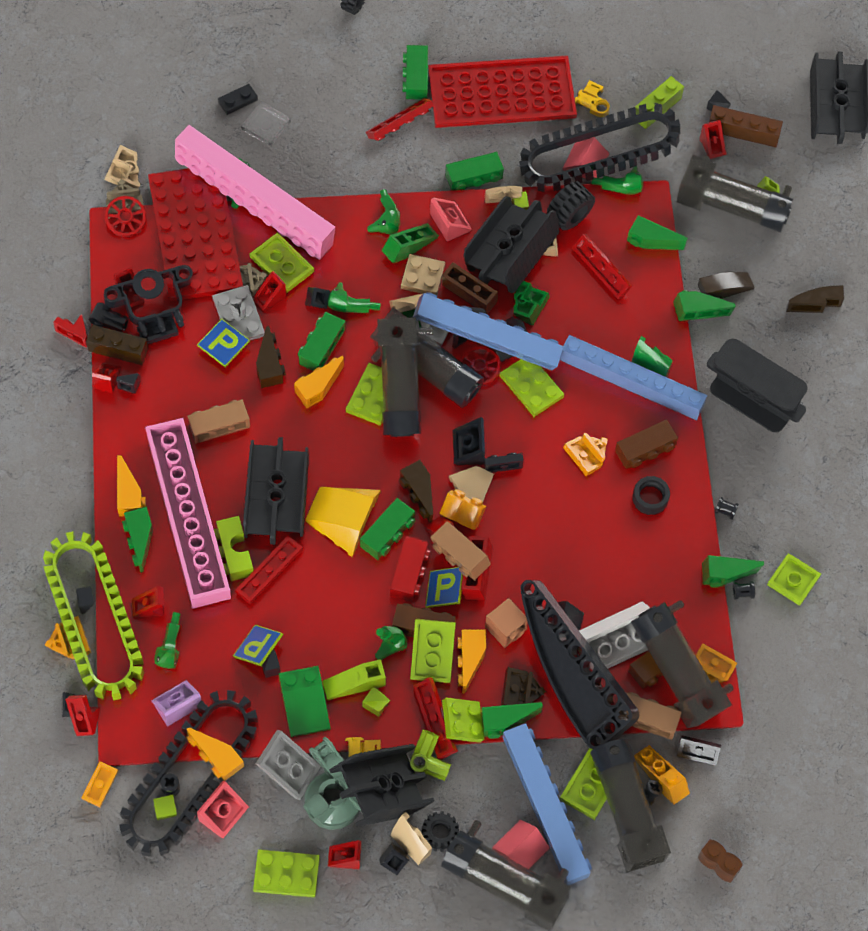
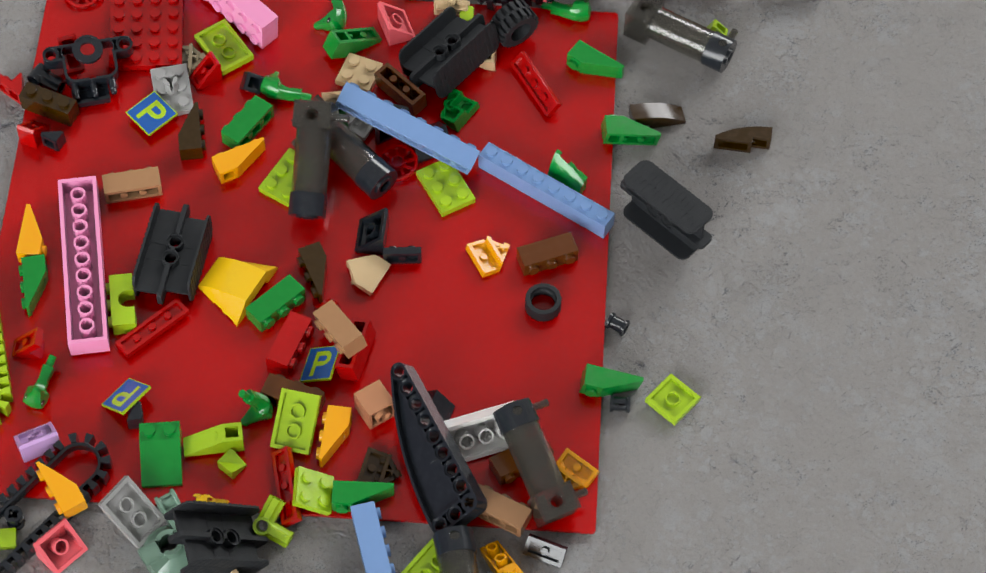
camera: 10 degrees right, 5 degrees down
light orange brick [440,489,486,530] -> none

